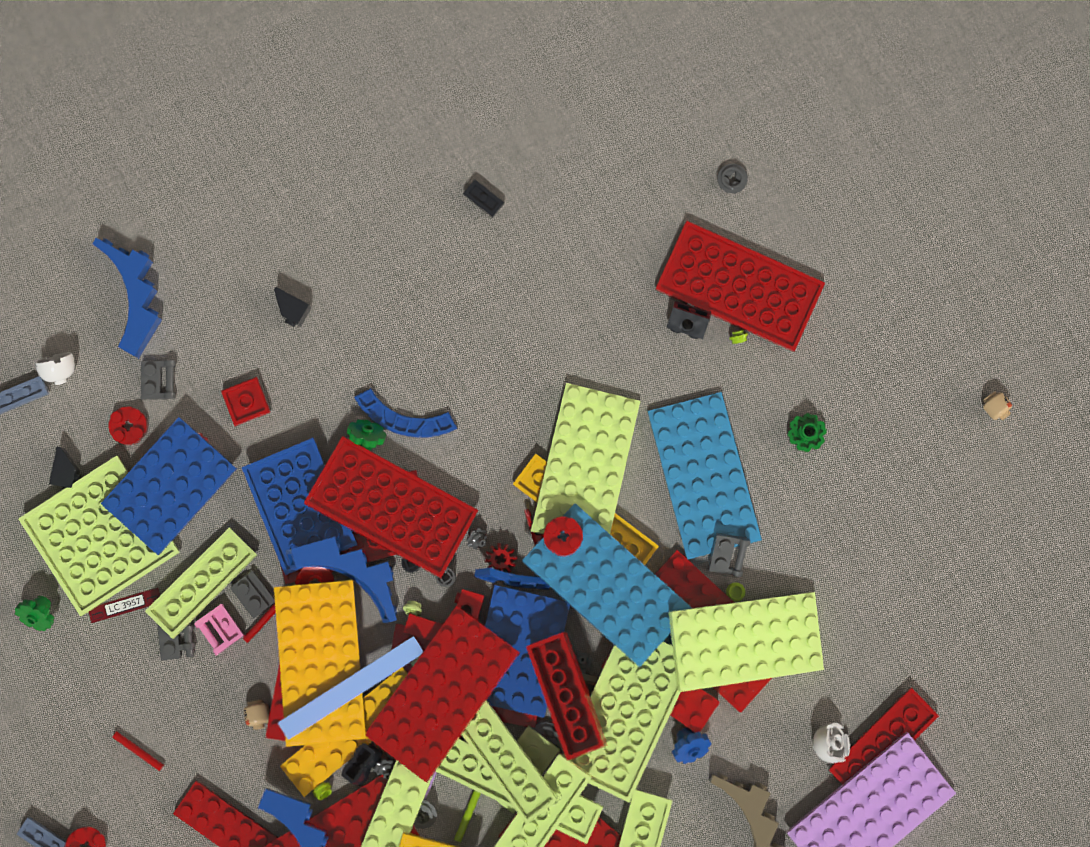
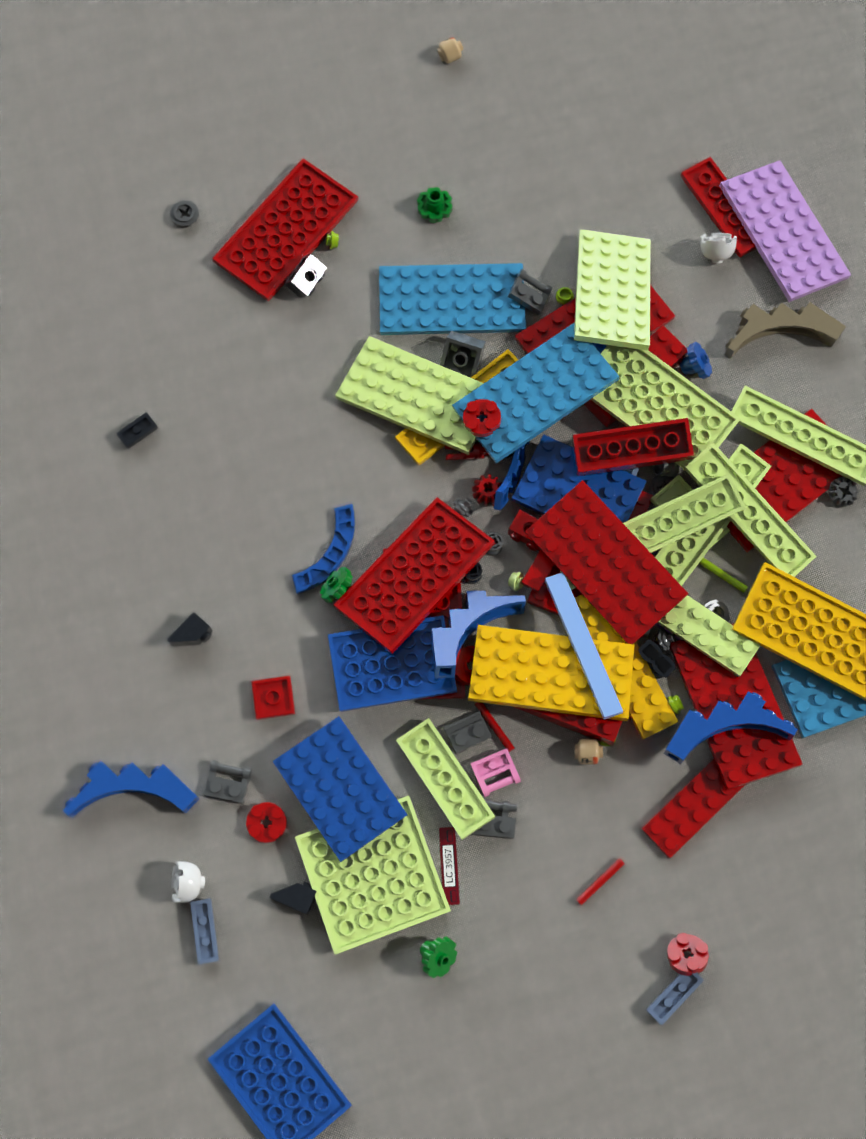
camera: 80 degrees left, 10 degrees down
none -> dark grey slope [440,331,486,378]

